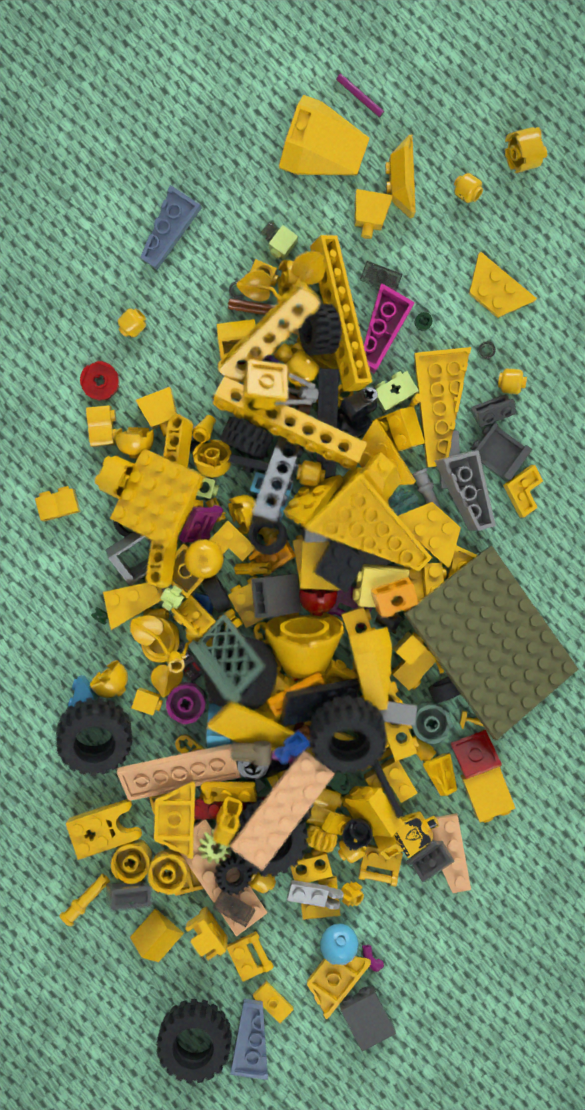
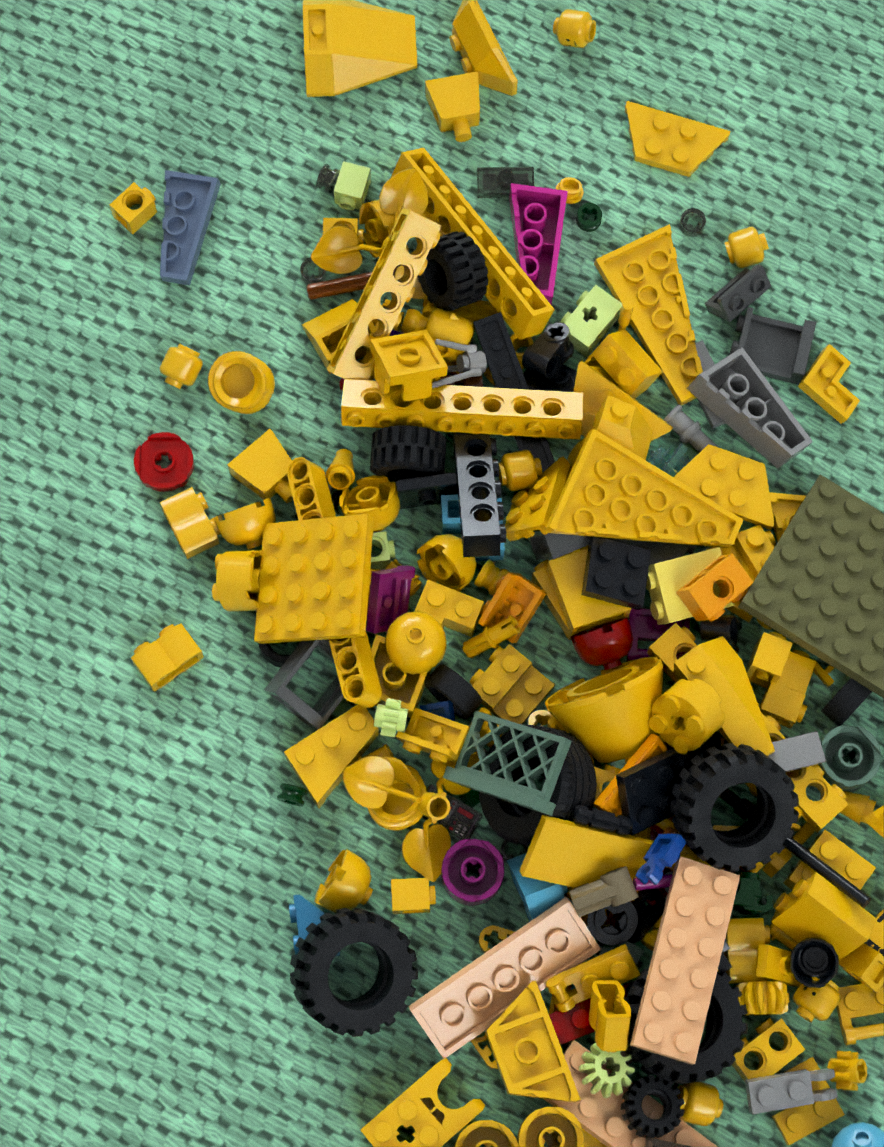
camera: 25 degrees left, 15 degrees down
black tyre [248,521,288,555] -> none
dark grey brick [251,574,301,618] -> none
none -> yellow brick [109,182,157,234]
none -> yellow piece [208,351,275,414]
none -> yellow plate [556,177,584,204]
none -> black axle [571,805,633,836]
none -> yellow brick [649,678,725,754]

